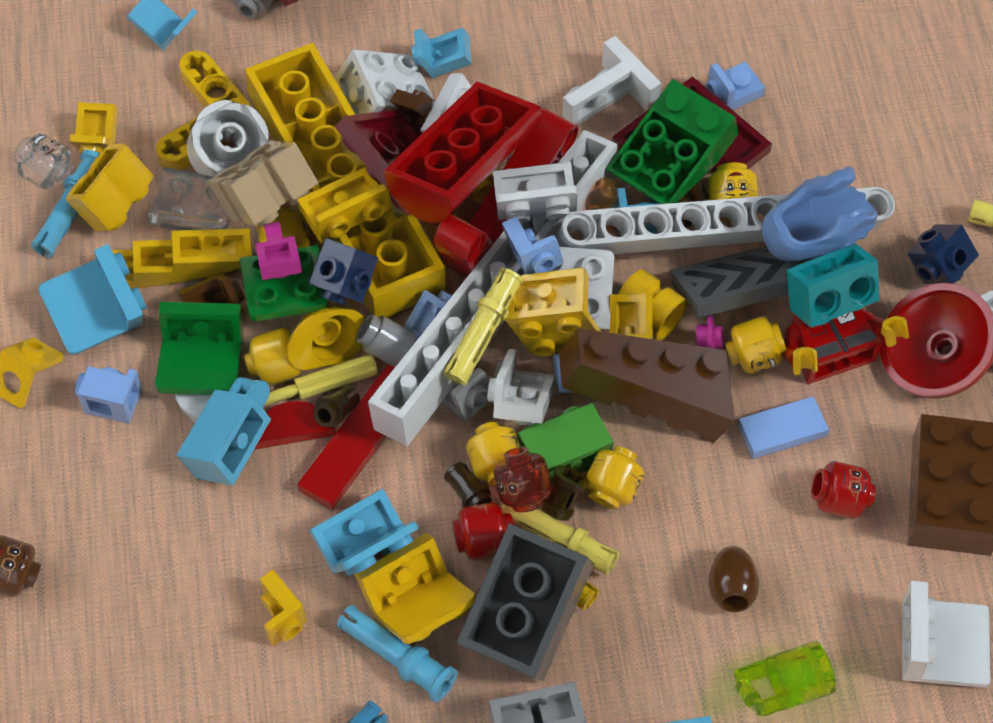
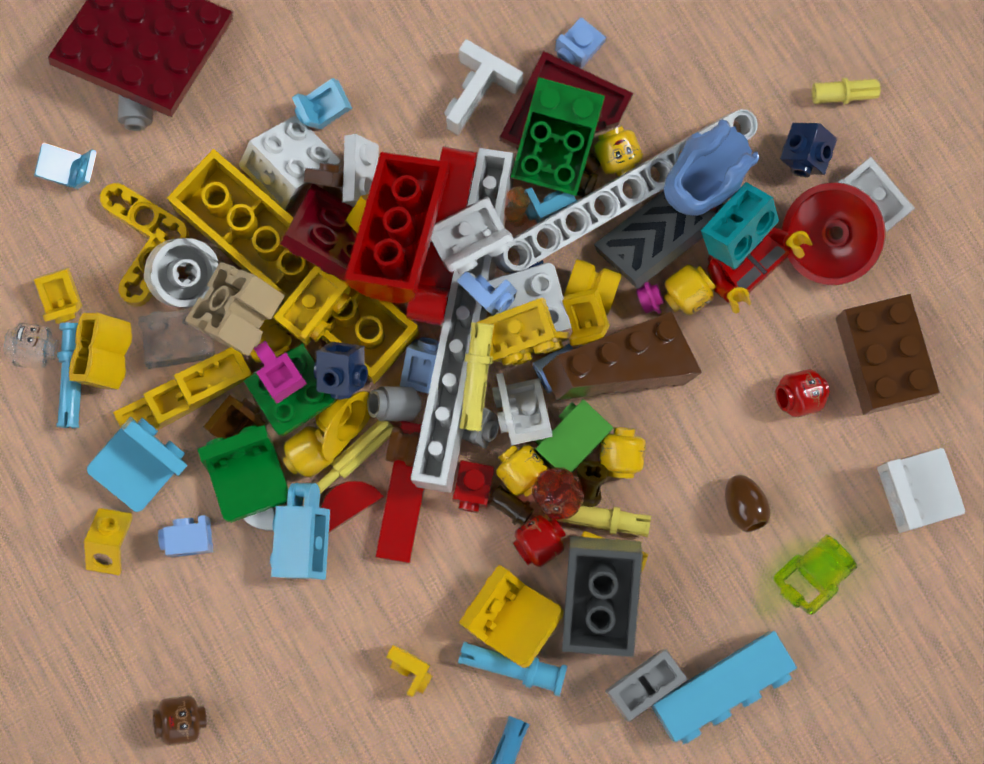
camera: 25 degrees left, 20 degrees up
medium azure bracket [309,489,419,576] -> none
dark brown pin [314,385,360,427] -> none
light blue tile [738,396,829,459] -> none
none -> reddish brown wheel [386,427,420,467]
none -> red bracket [452,460,495,513]

